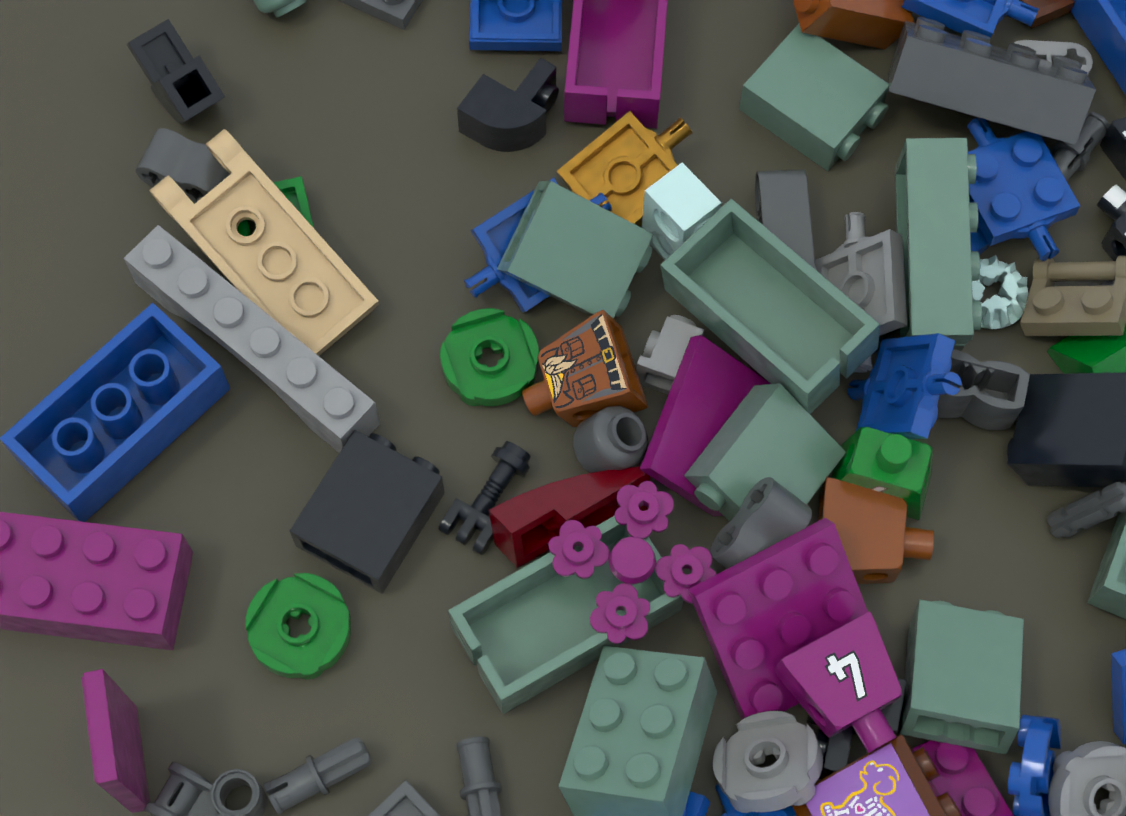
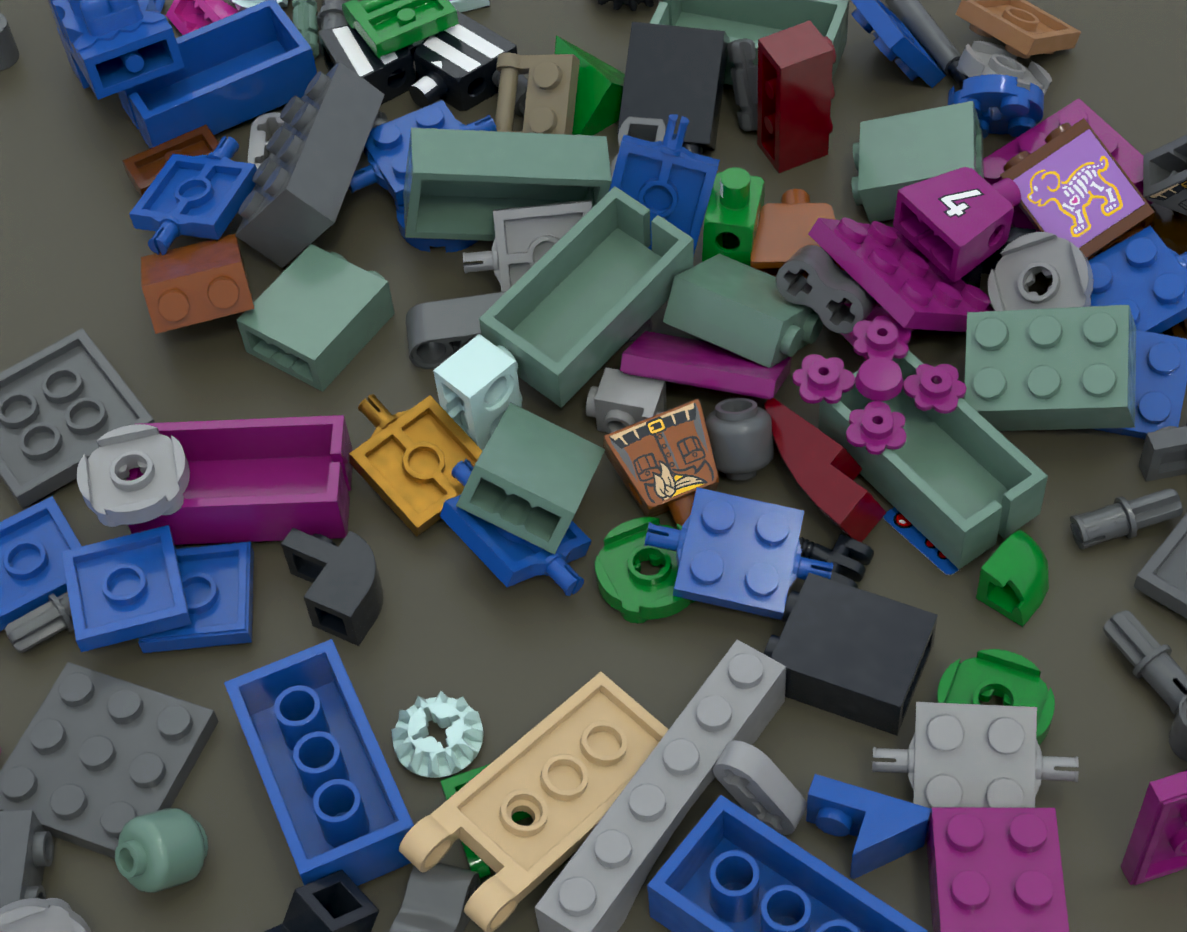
camera: 90 degrees left, 15 degrees down
none -> blue brick [224,639,414,886]
none -> light aqua gear [391,691,483,778]
none -> plate [644,487,833,620]
none -> light grey beam [713,740,807,835]
none -> dark red brick [757,20,836,173]
none -> blue slope [806,774,931,879]
none -> light grey plate [872,702,1079,808]
none -> green brick [976,530,1049,627]

